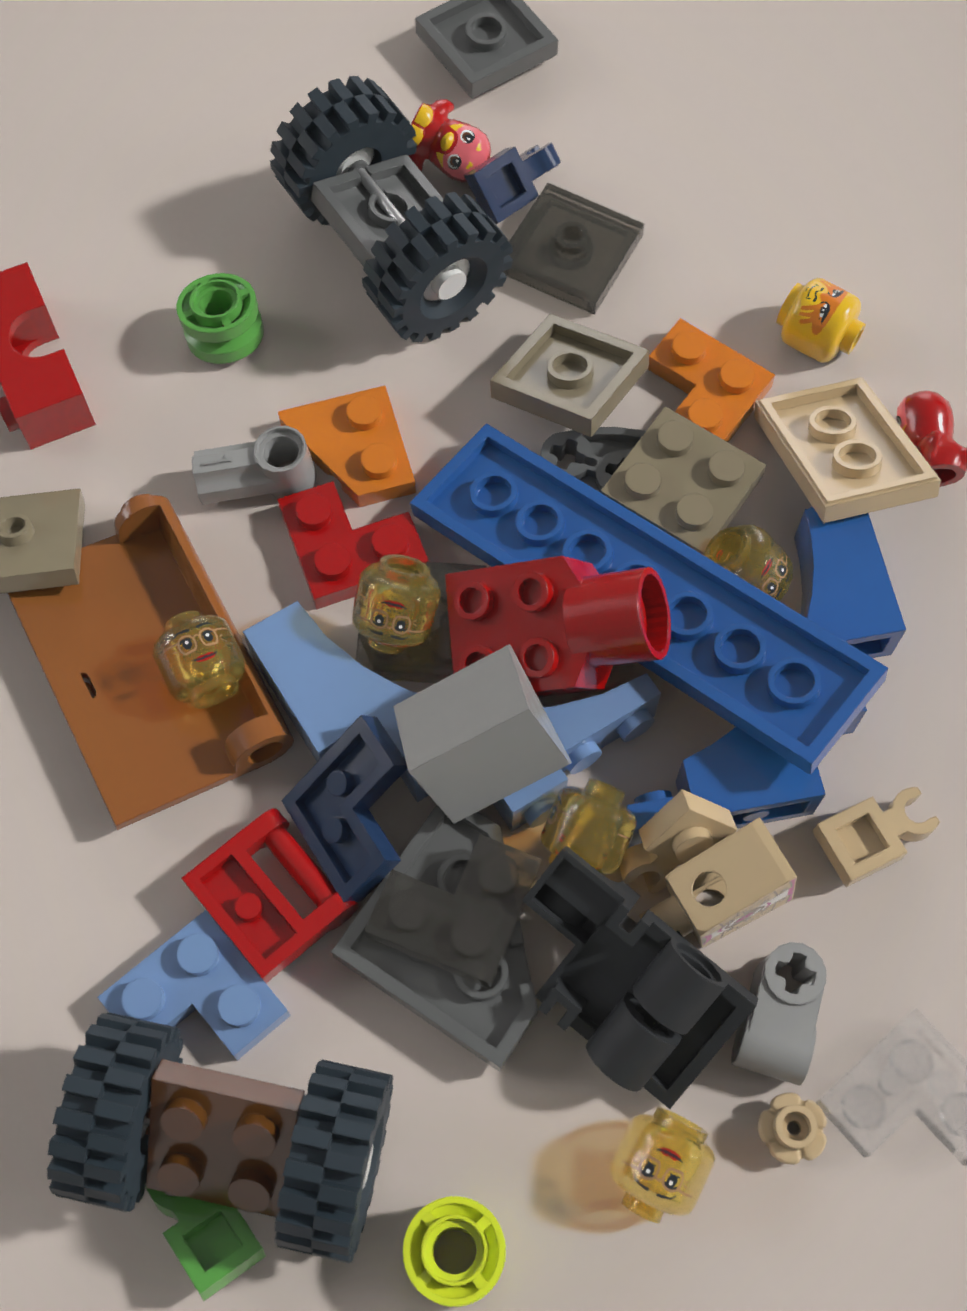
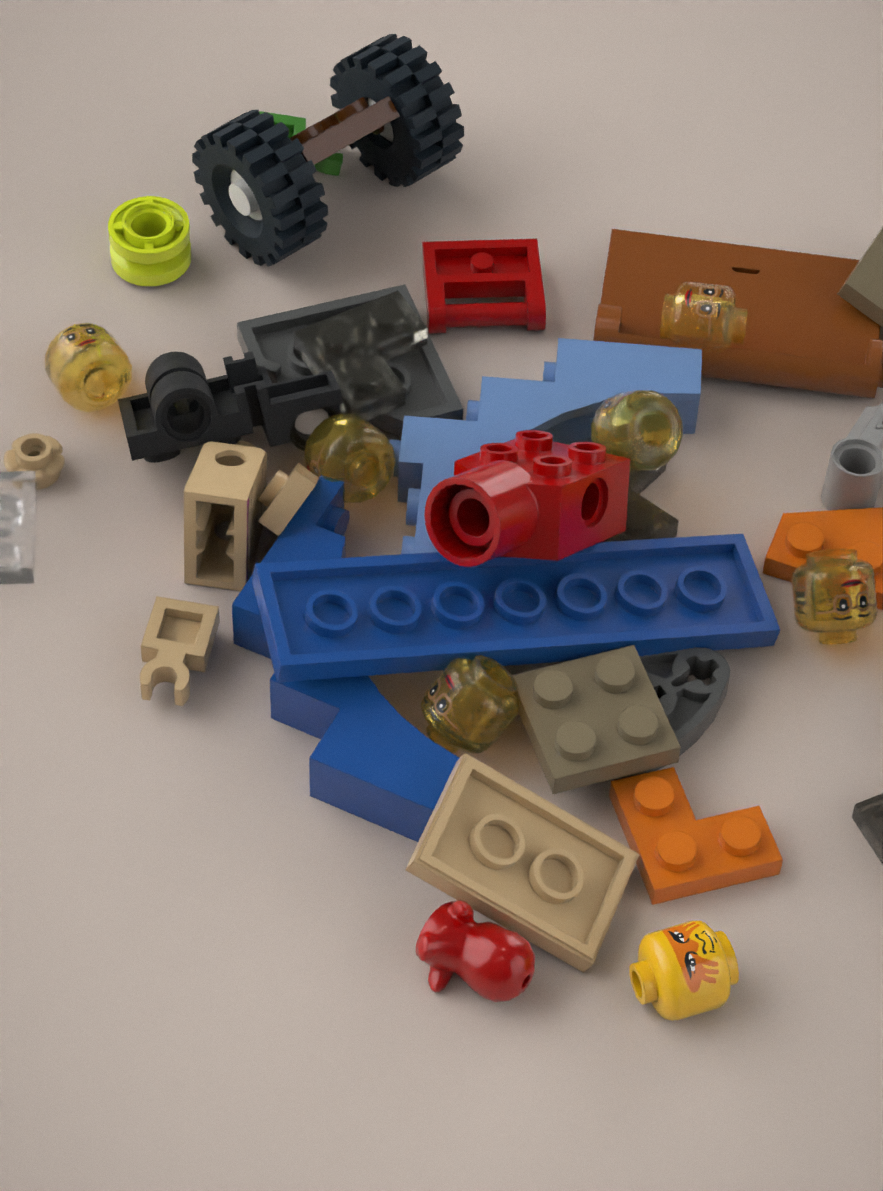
camera: 125 degrees right, 15 degrees down
medium blue plate [97,910,291,1060] -> none
red plate [277,481,430,610] -> none
dark blue plate [281,715,408,902] -> none
light grey slope [393,645,572,823] -> none
dark tan plate [490,314,649,437] -> none
light grey piece [731,942,826,1086] -> none
none -> clear yellow head [791,549,878,644]

